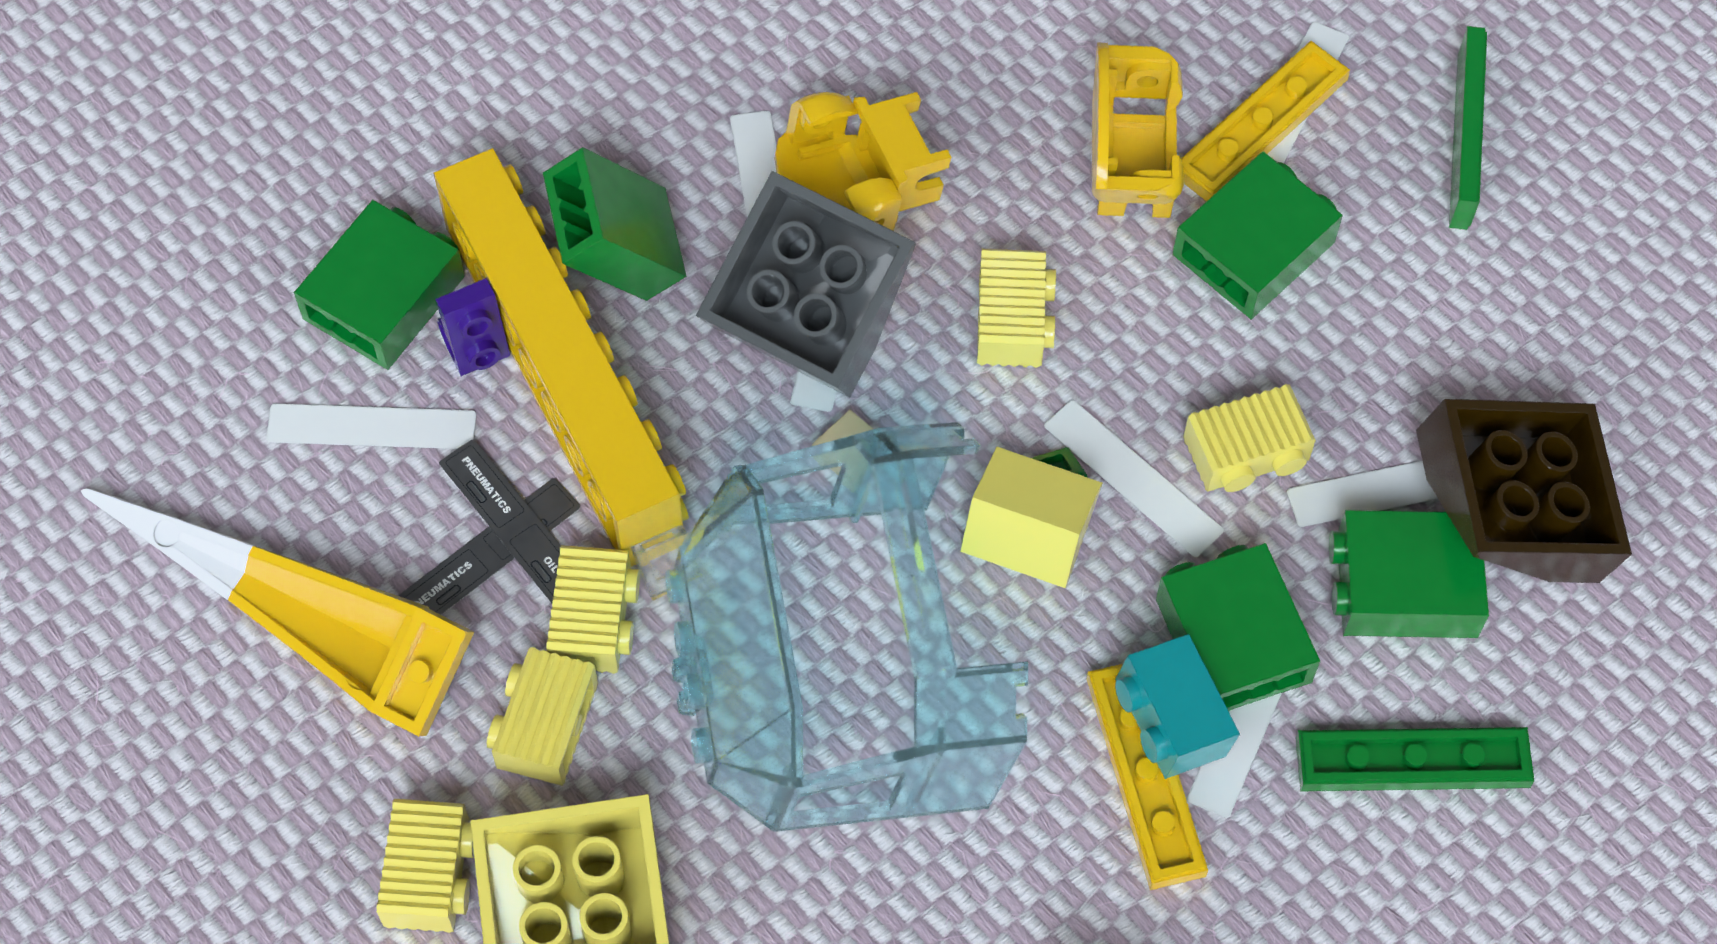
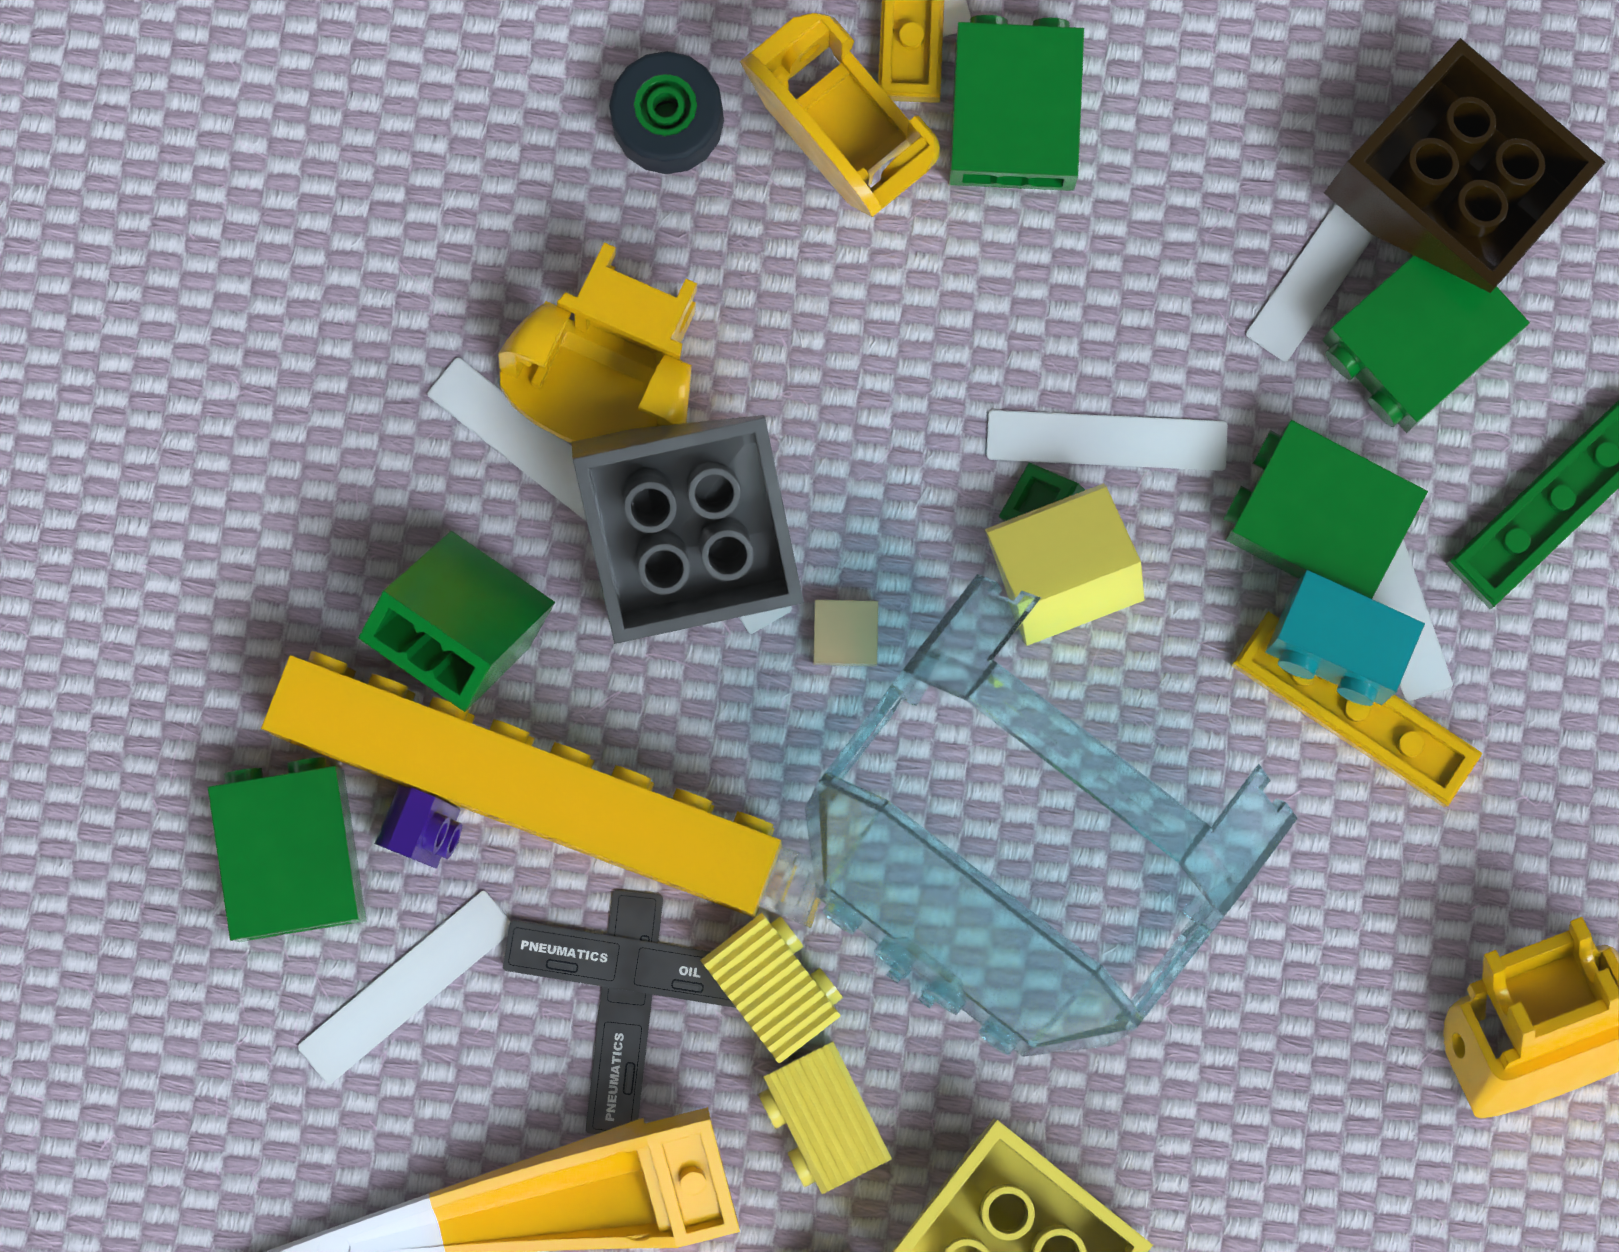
camera: 40 degrees left, 20 degrees up
light yellow brick [977,248,1056,368] -> none
light yellow brick [1183,384,1316,492] -> none
none -> black wheel [609,51,724,174]

